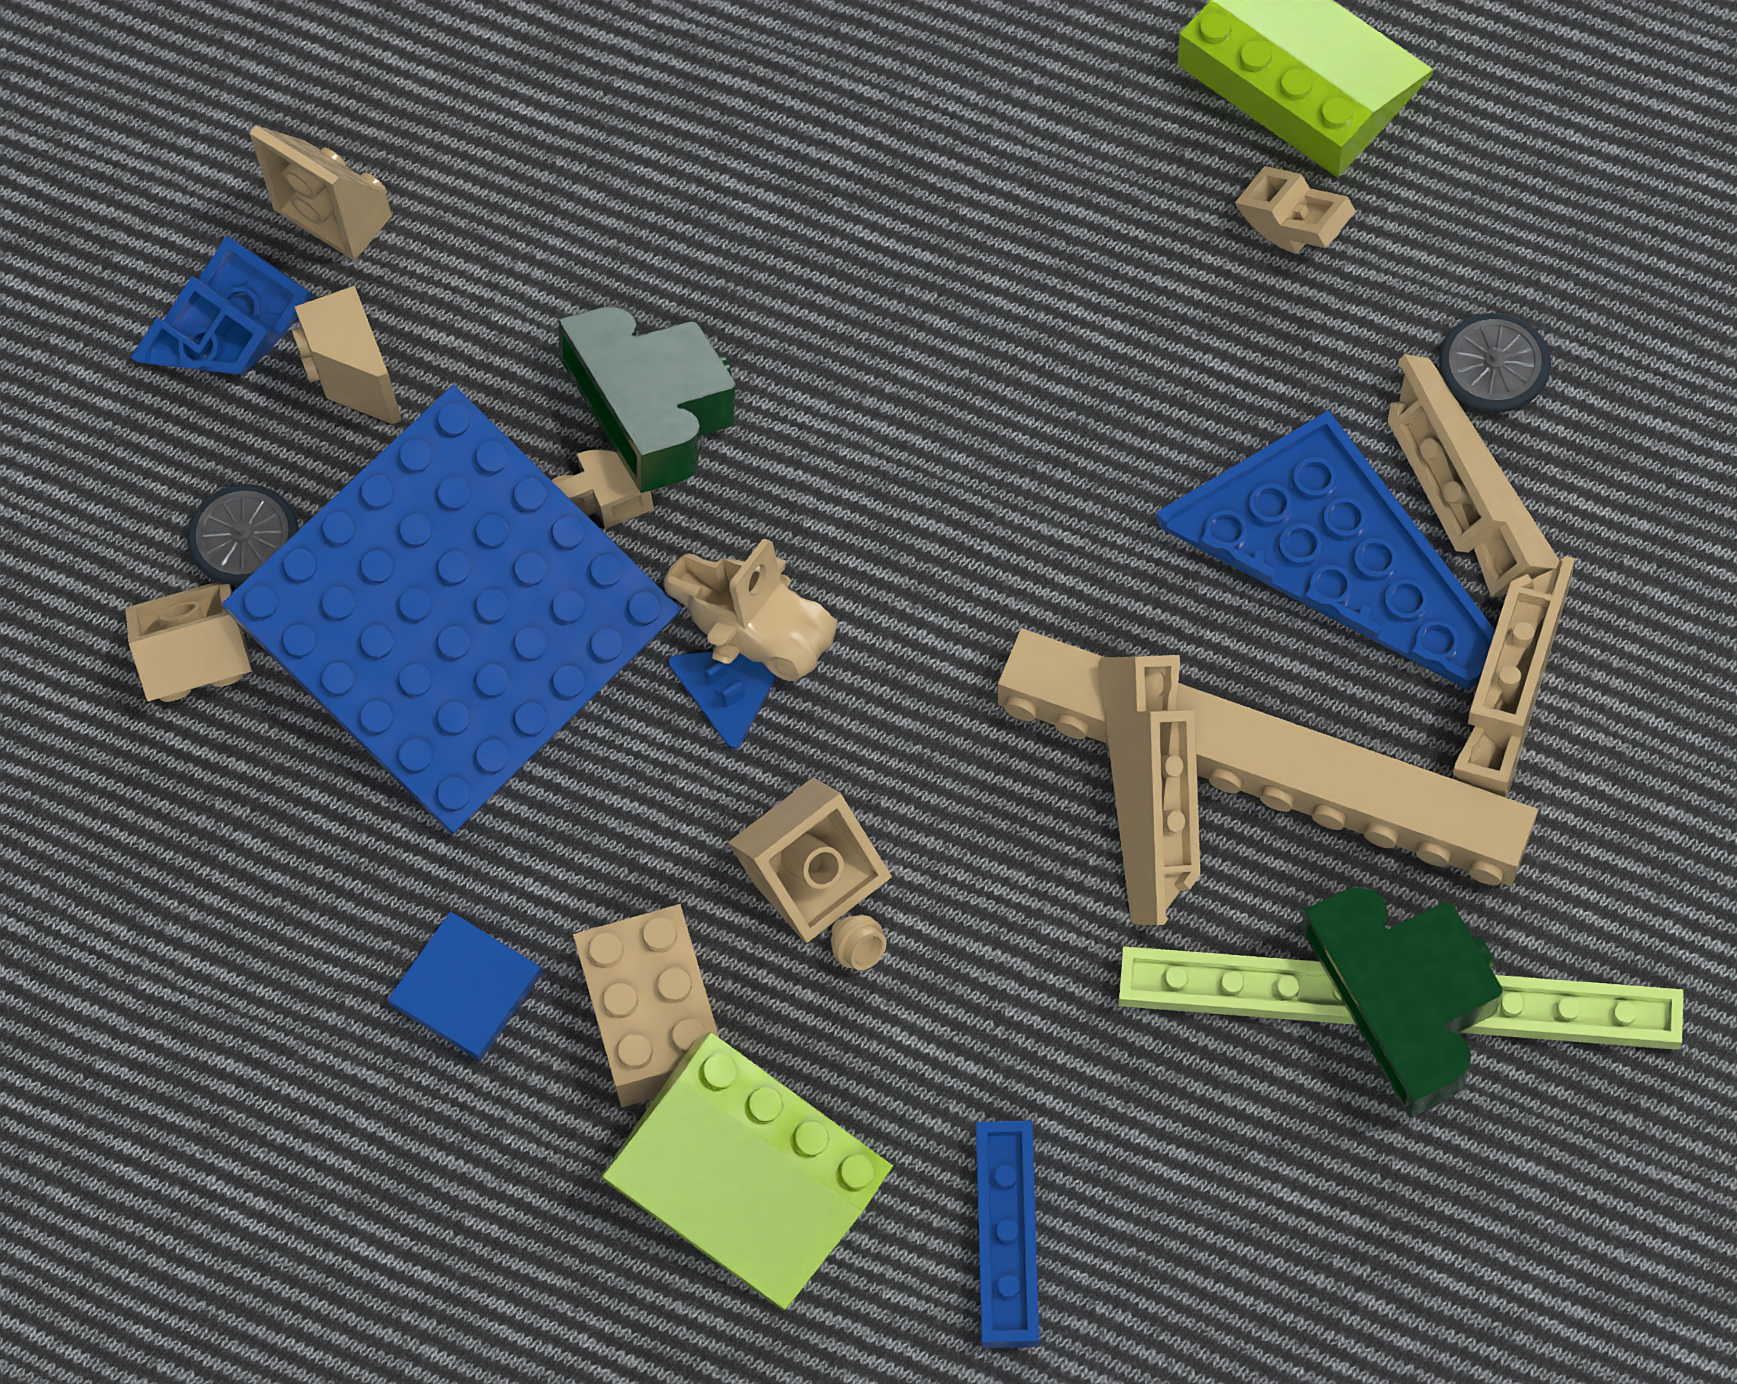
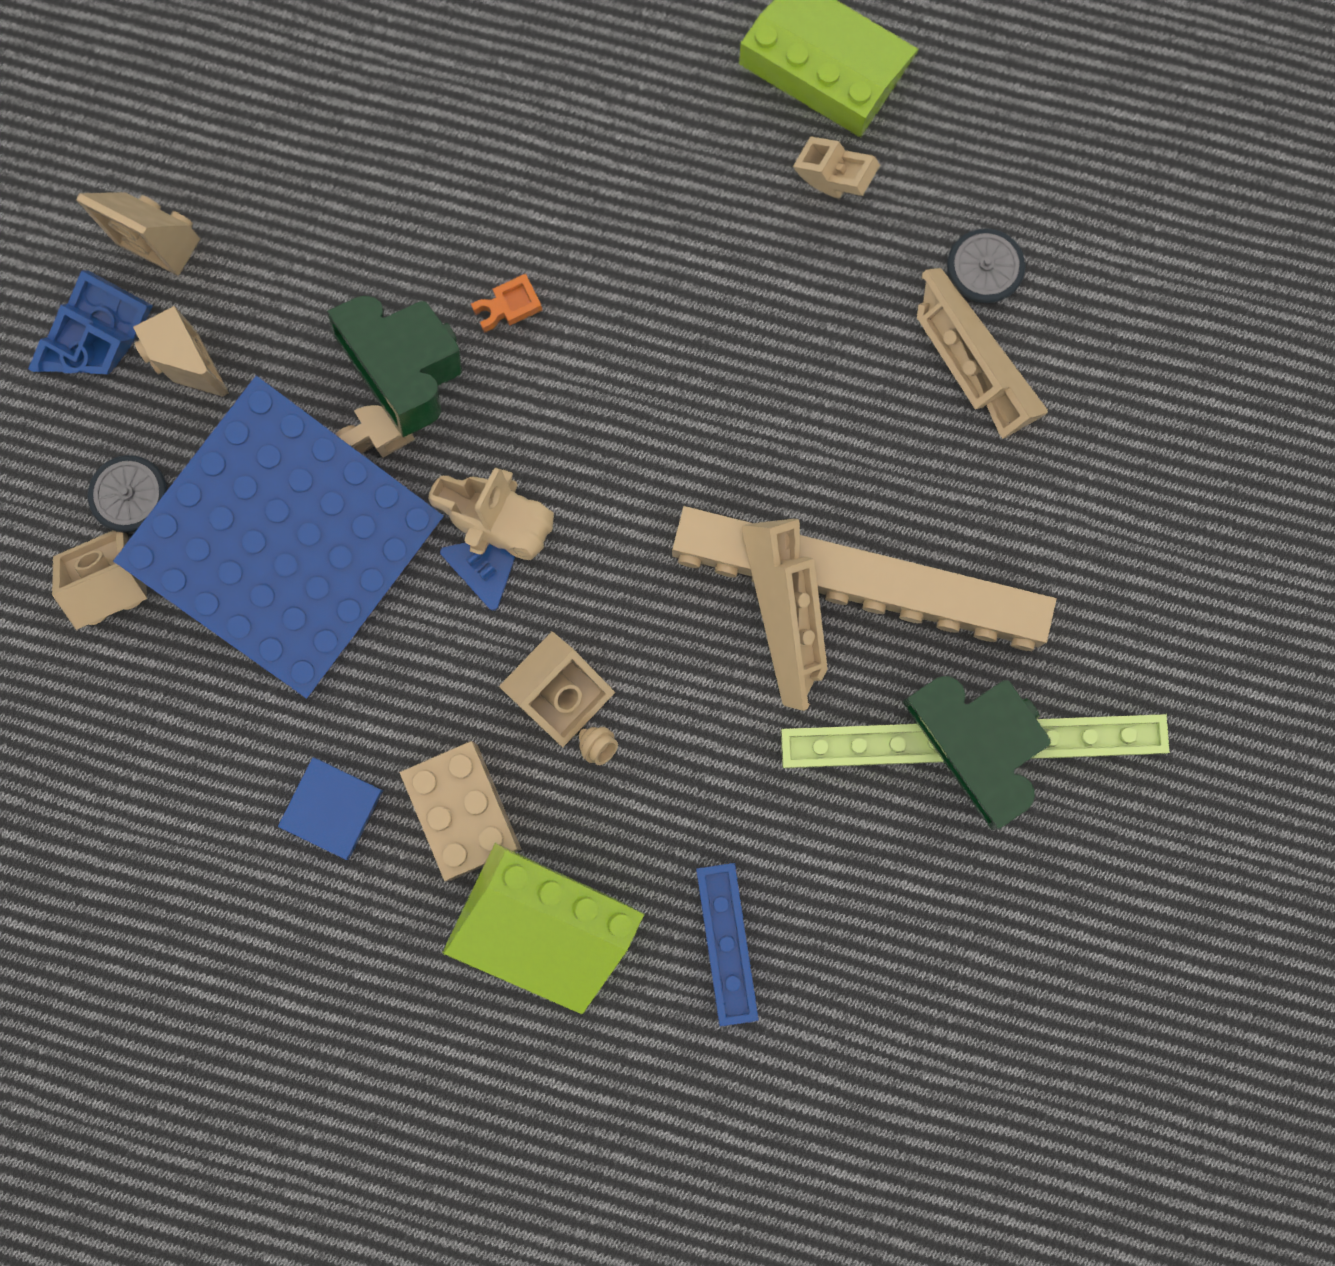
camera: 10 degrees left, 15 degrees up
blue wing [1156,410,1495,690] -> none
tan wedge [1453,556,1575,798] -> none
none -> orange plate [471,273,543,333]

